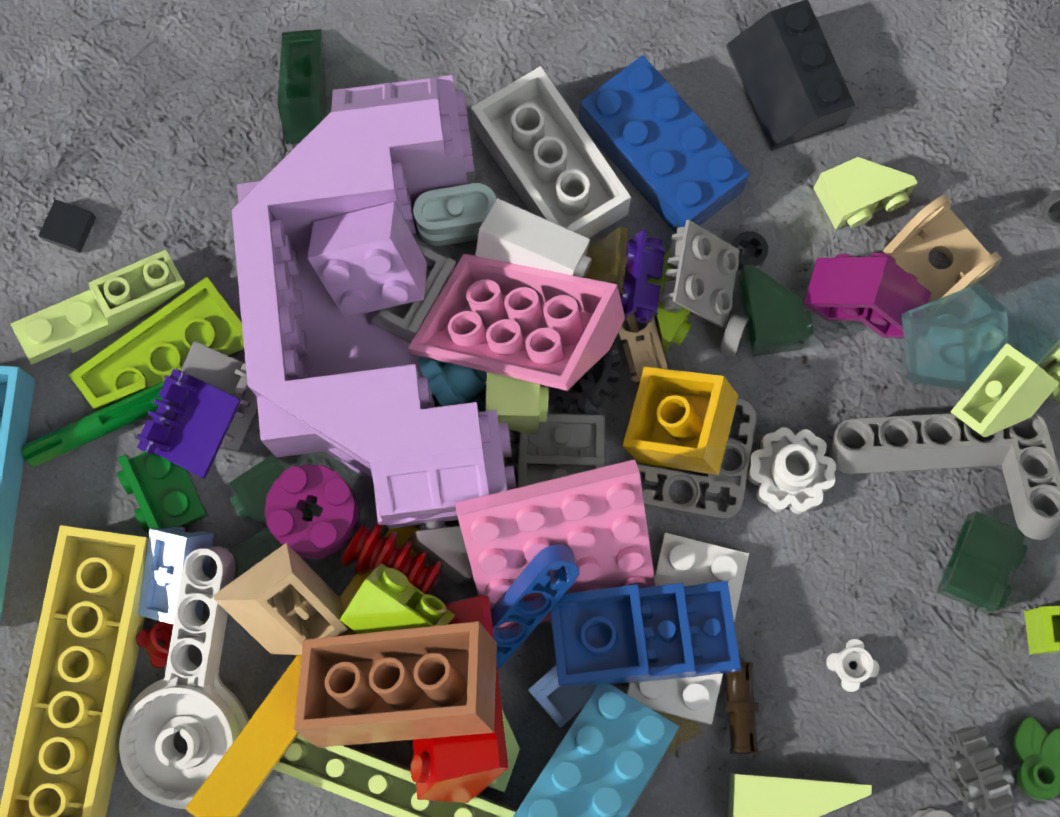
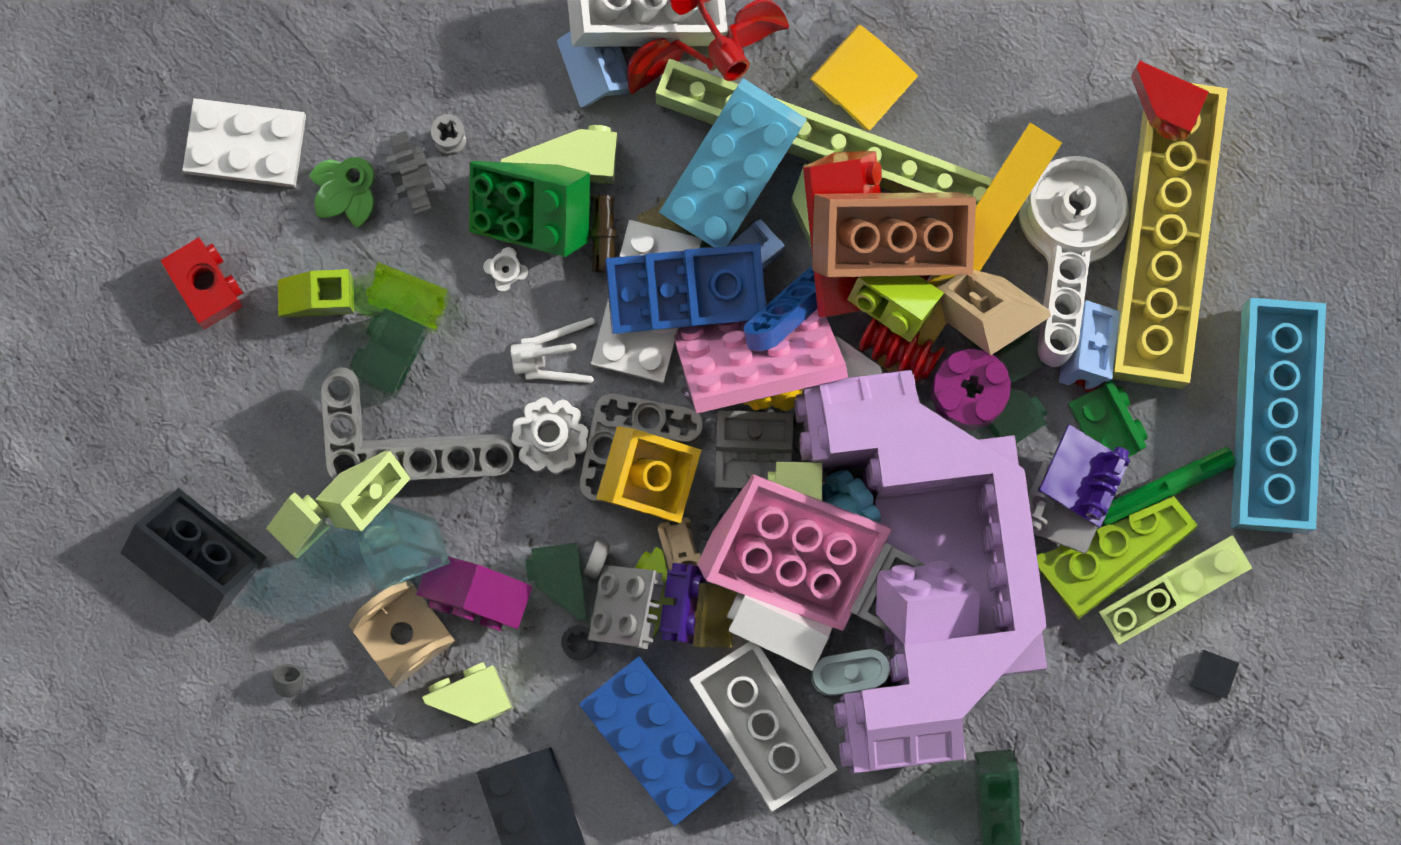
camera: 175 degrees right, 5 degrees up
red plate [136,621,173,668] -> none
none -> clear neon green hinge [366,262,451,331]
none -> green slope [469,161,590,257]
none -> white plant [511,318,595,383]

